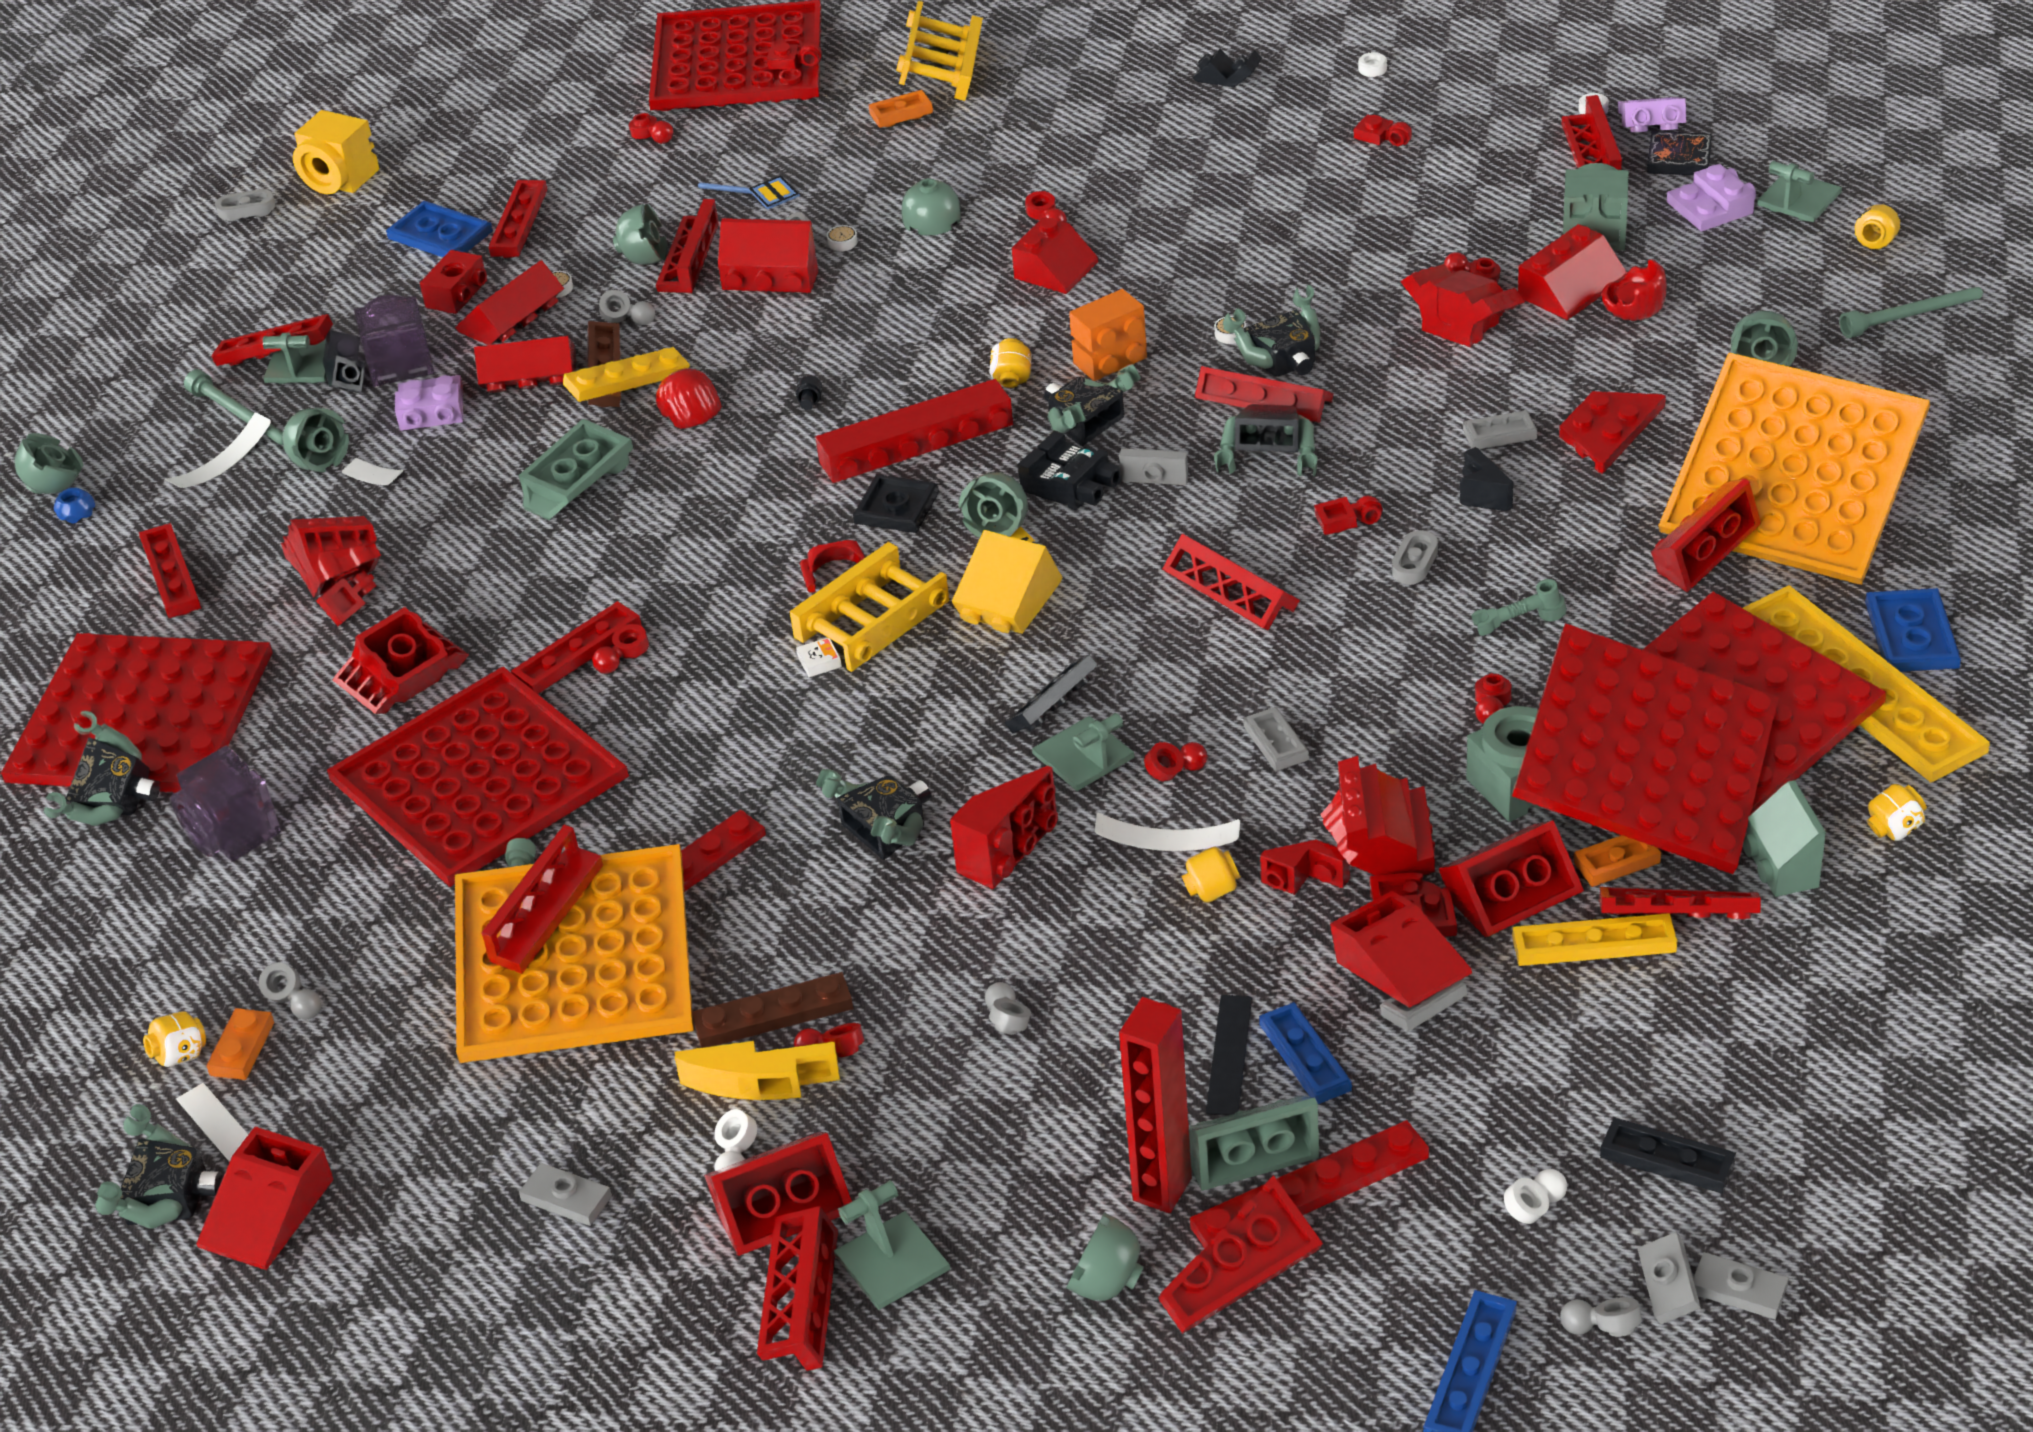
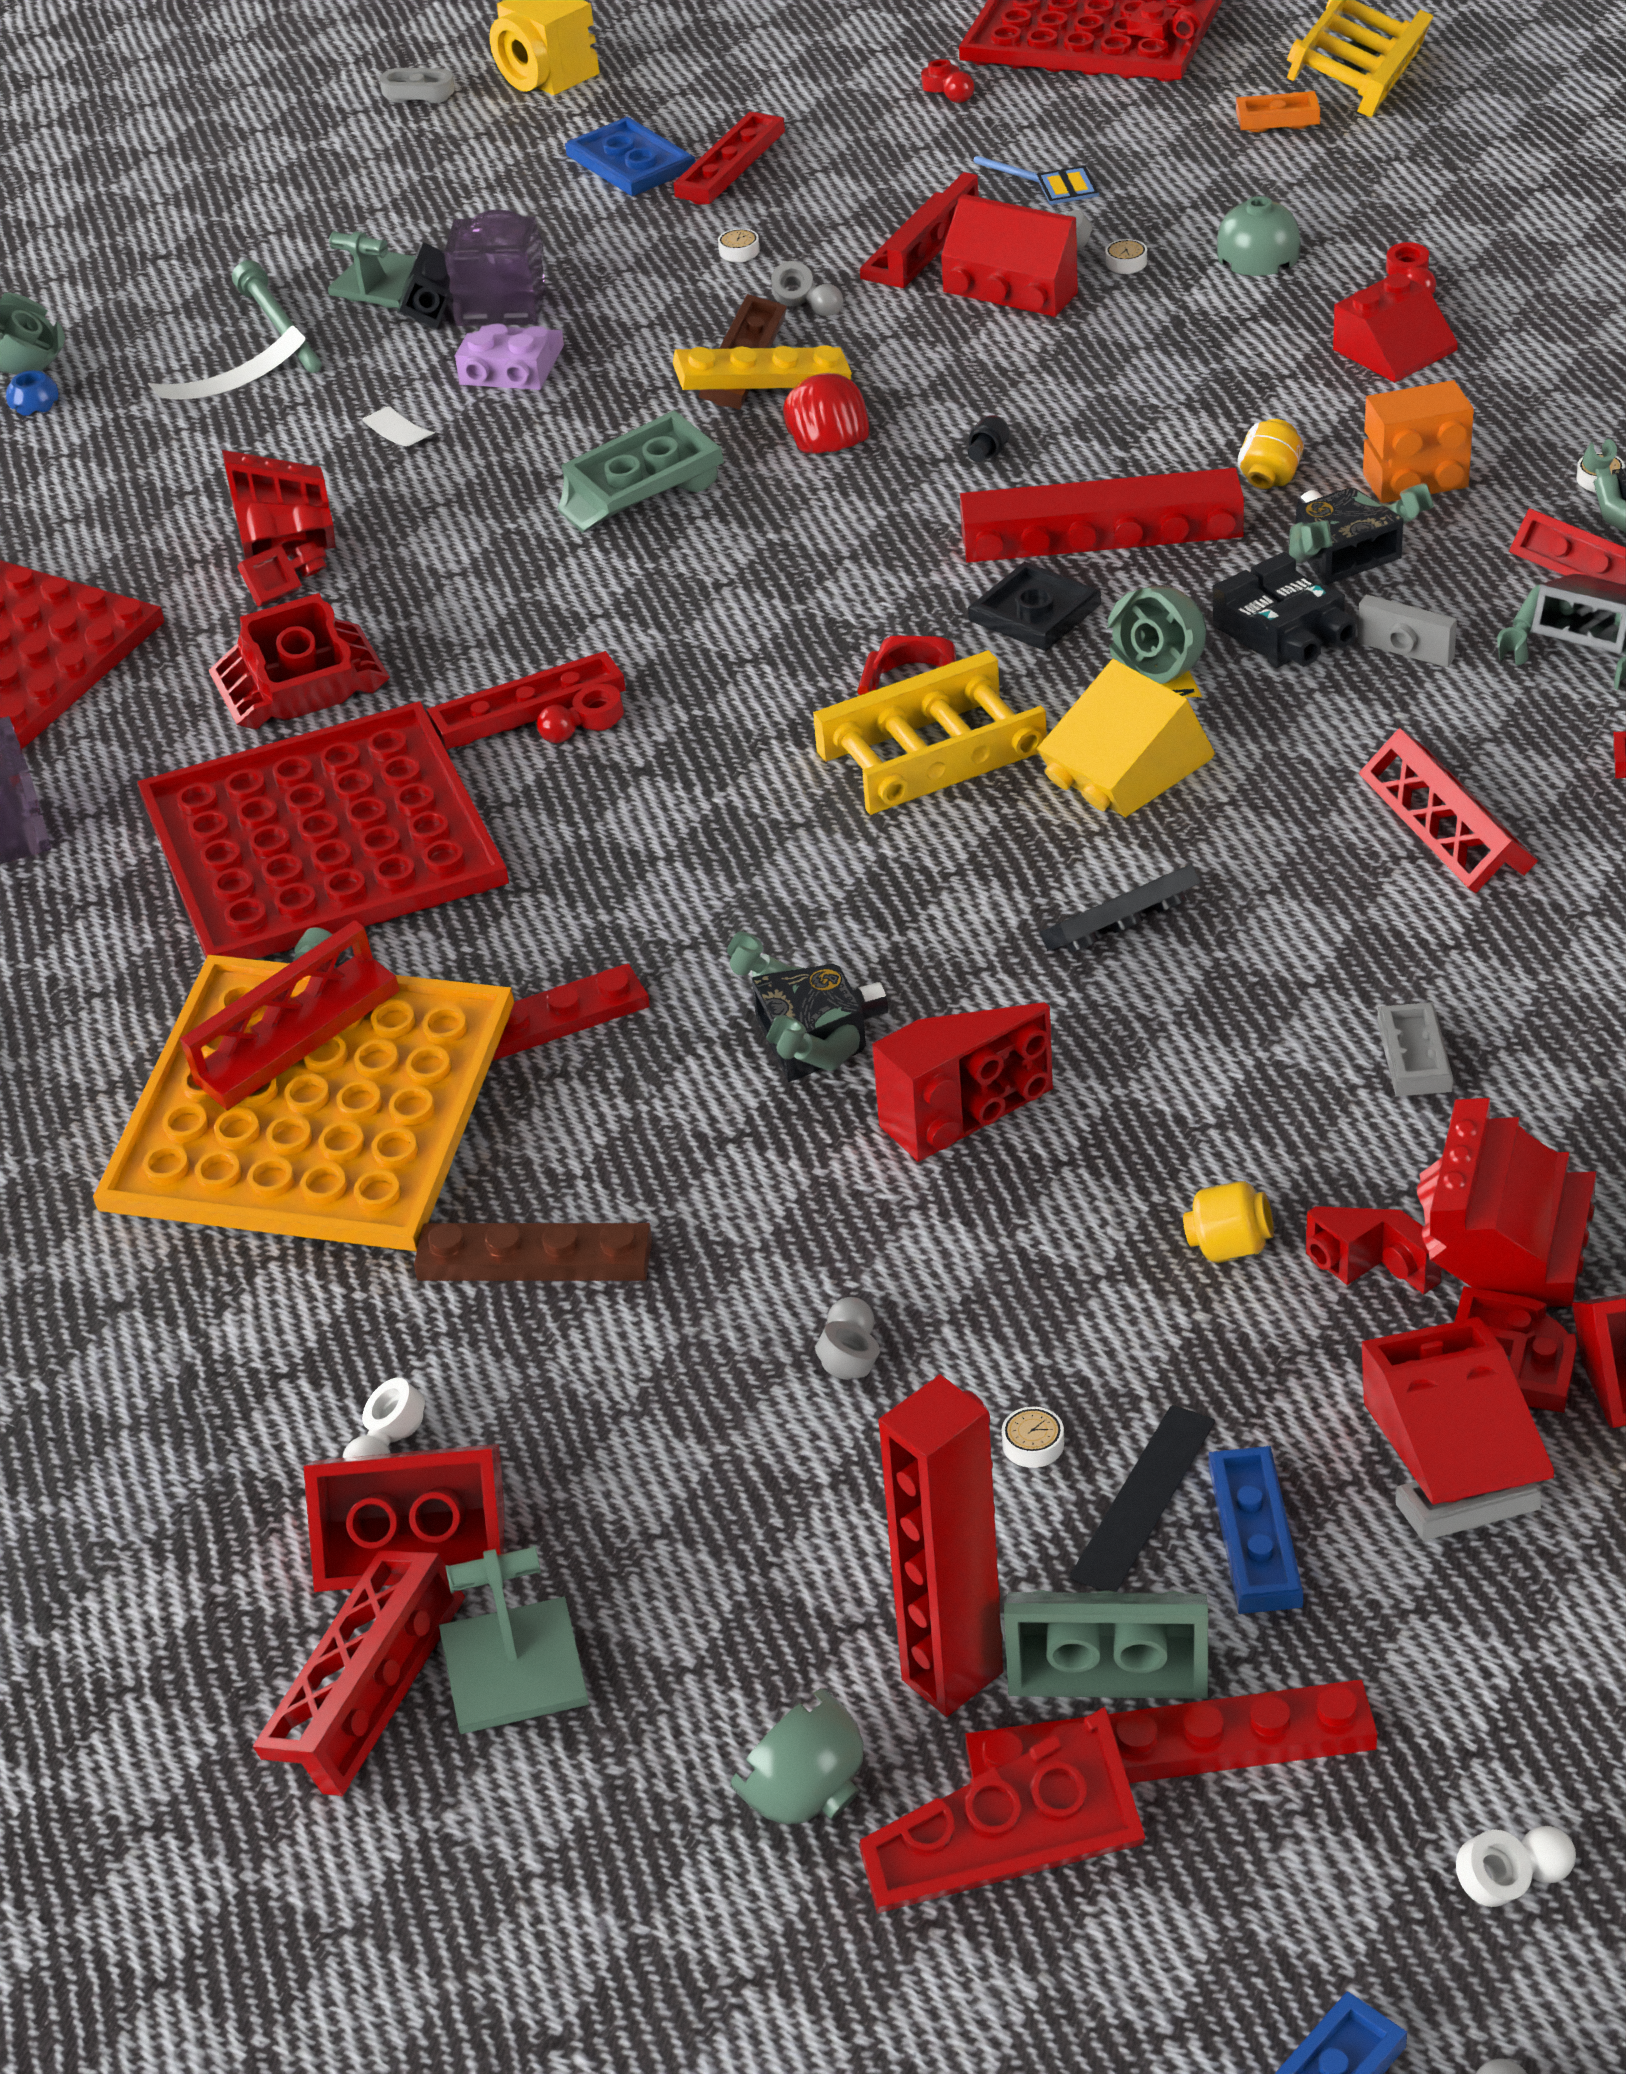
camera: 20 degrees right, 0 degrees up
red plate [138,523,201,619] -> none
red plate [211,314,333,366] -> none
sand green cylinder [282,407,349,472] -> none
red brick [420,250,487,314] -> none
red slope [455,259,565,345] -> none
red slope [474,336,576,393] -> none
light grey plate [519,1163,612,1226] -> none
sand green cylinder [613,204,668,266] -> none
yellow slope [674,1041,840,1100] -> none
red plate [794,1023,865,1057] -> none
white tile [796,638,842,677] -> none
sand green plate [1032,713,1135,791] -> none
white sticker [1095,813,1240,851] -> none
red plate [1144,742,1208,781] -> none

